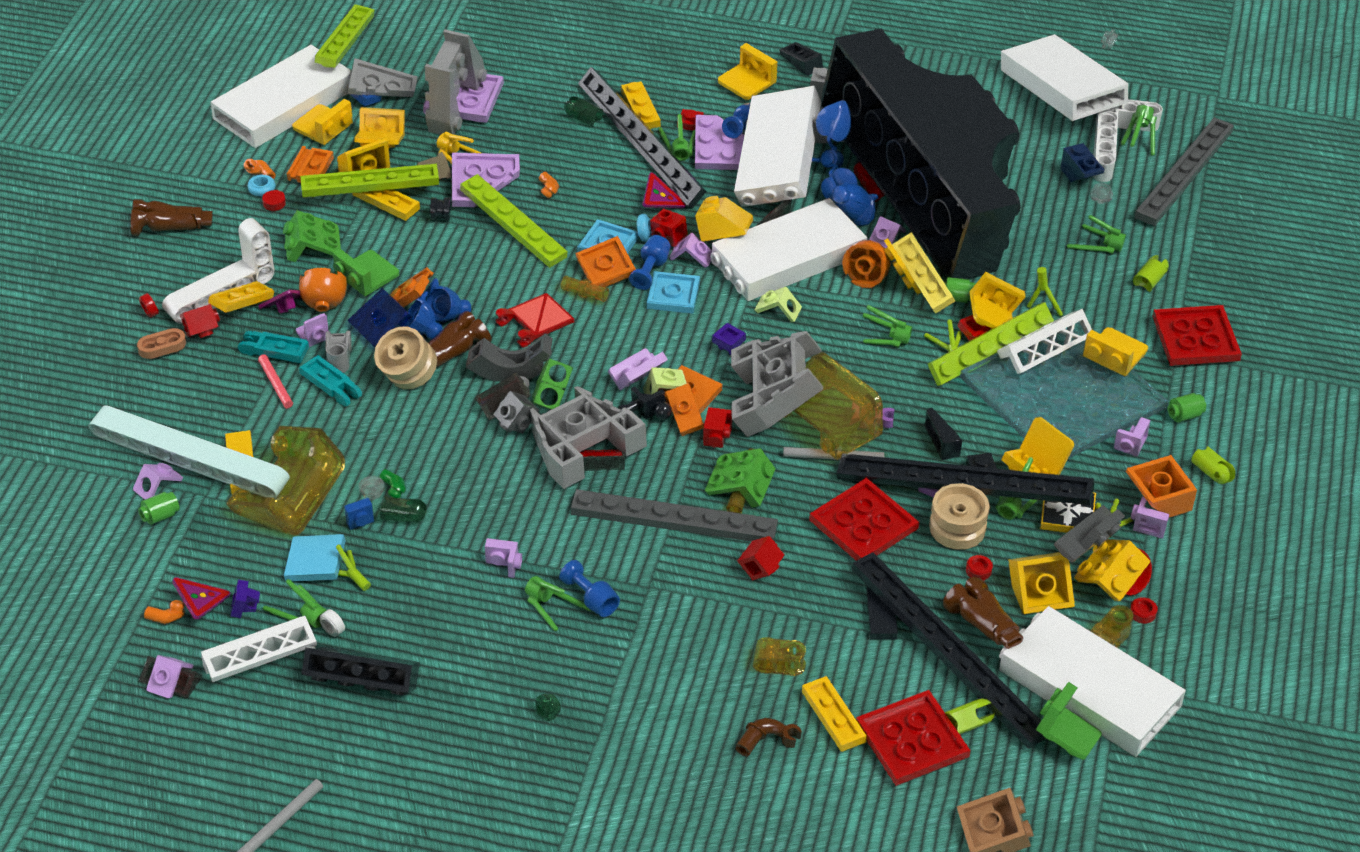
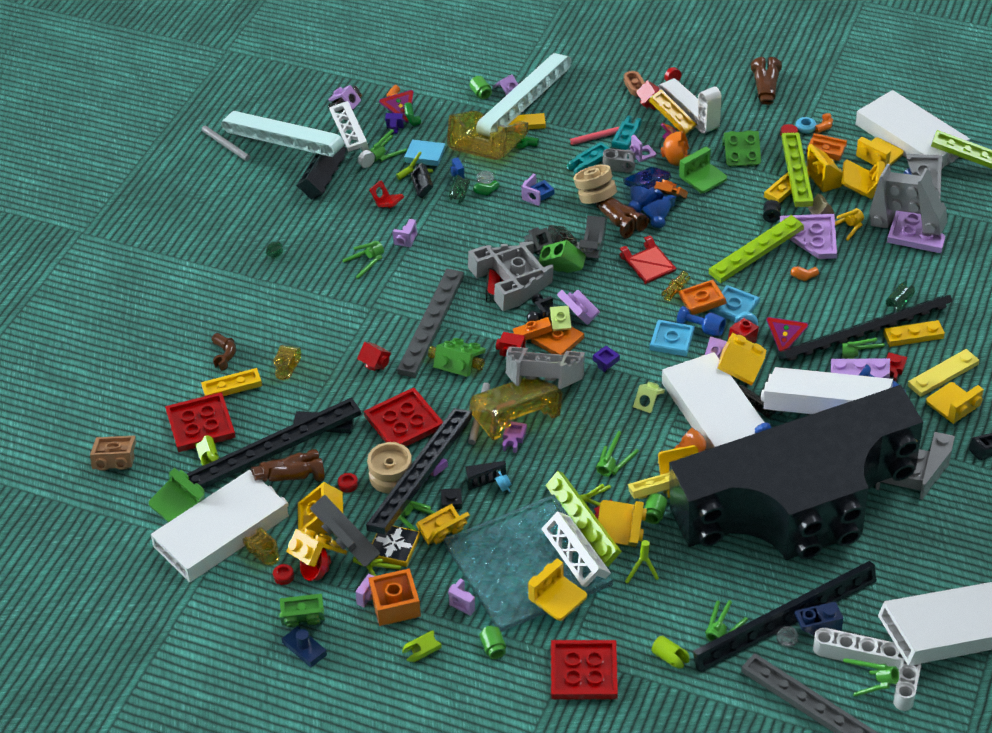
camera: 100 degrees right, 0 degrees up
blue piece [559,560,620,617] -> none
none -> light aqua beam [221,111,345,157]
none -> bright green bracket [279,593,325,628]
none -> dark blue tile [282,626,327,667]
none -> red bracket [369,180,404,208]
none -> green arm [404,102,421,126]
none -> black plate [410,163,433,198]
none -> medium azure plate [495,471,512,493]
none -> lavender bracket [522,173,540,206]
none -> blue plate [530,180,554,201]
none -> black plate [693,561,877,672]
none -> light yellow plate [908,349,979,397]

